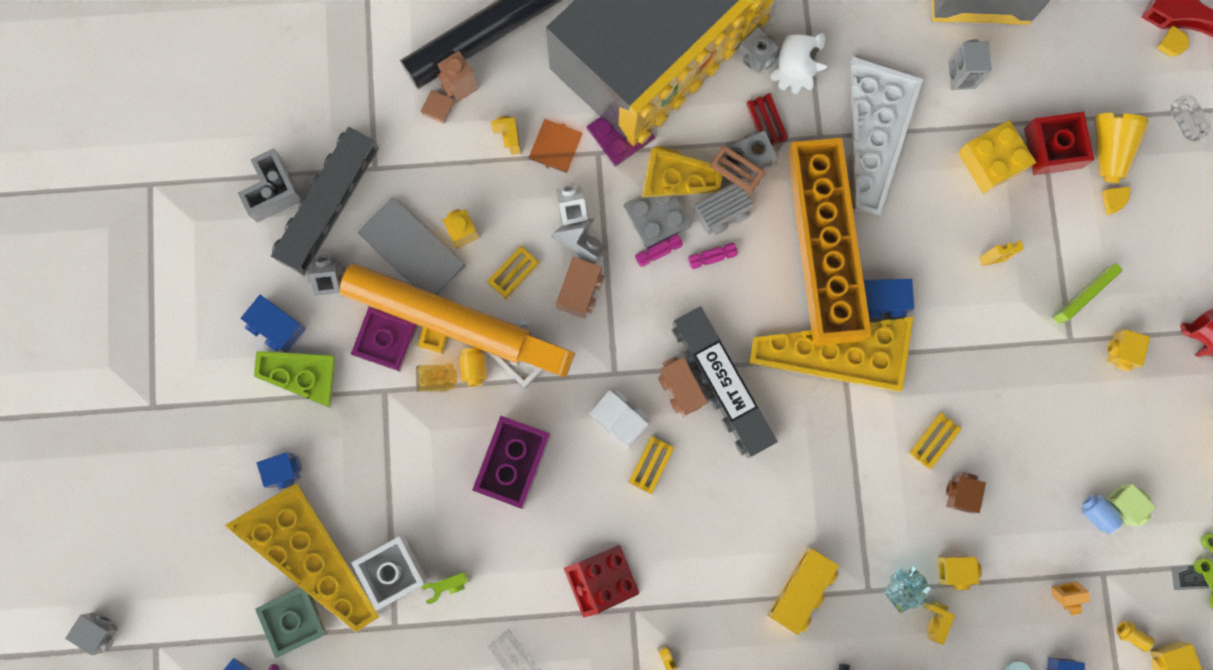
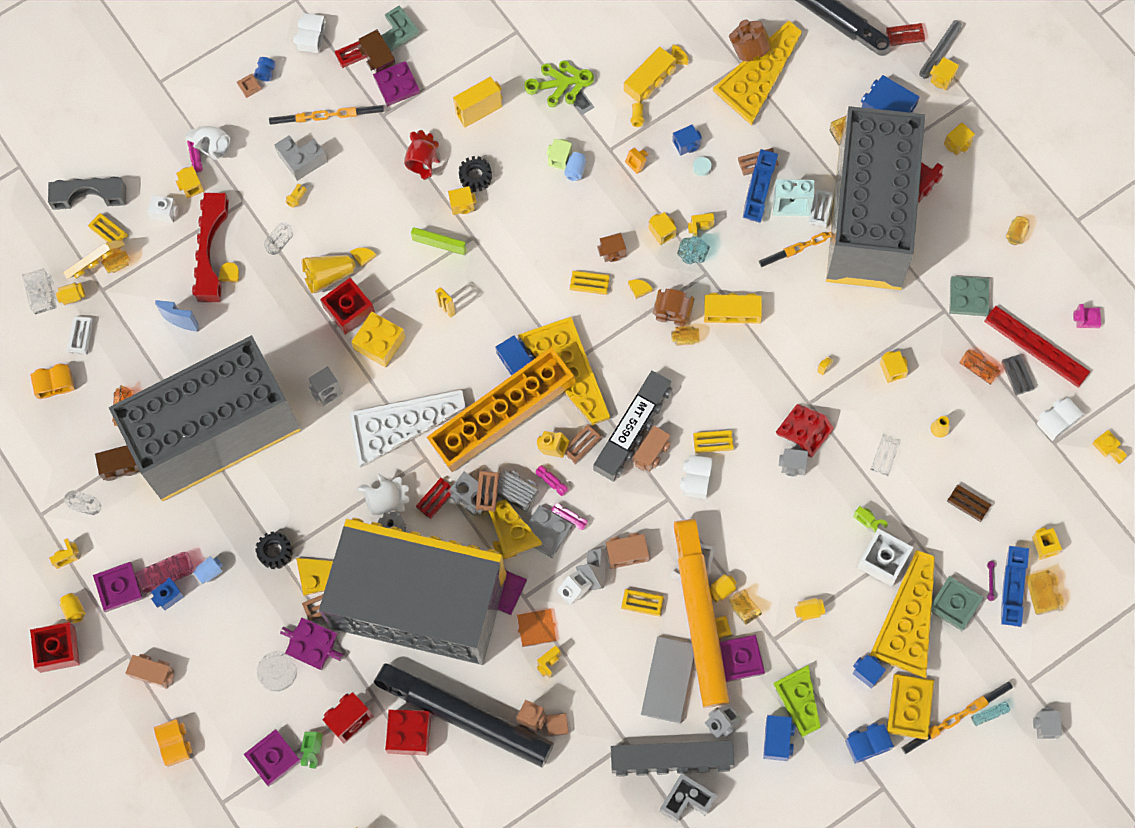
camera: 115 degrees left, 10 degrees down
yellow brick [442,209,479,249] -> none
magenta brick [472,415,551,509] -> none
none -> black tyre [458,156,492,192]
none -> yellow brick [537,431,570,458]
none -> nougat tile [565,424,602,465]
none -> yellow tile [628,279,653,299]
none -> dark orange brick [653,289,695,327]
none -> clear yellow brick [671,326,699,346]
none -> light grey brick [778,449,808,477]
none -> yellow brick [794,598,825,621]
none -> blue brick [845,723,894,764]
none -> yellow tile [887,674,934,740]
none -> piece [901,681,1013,754]
none -> clear light blue axle [971,702,1010,726]

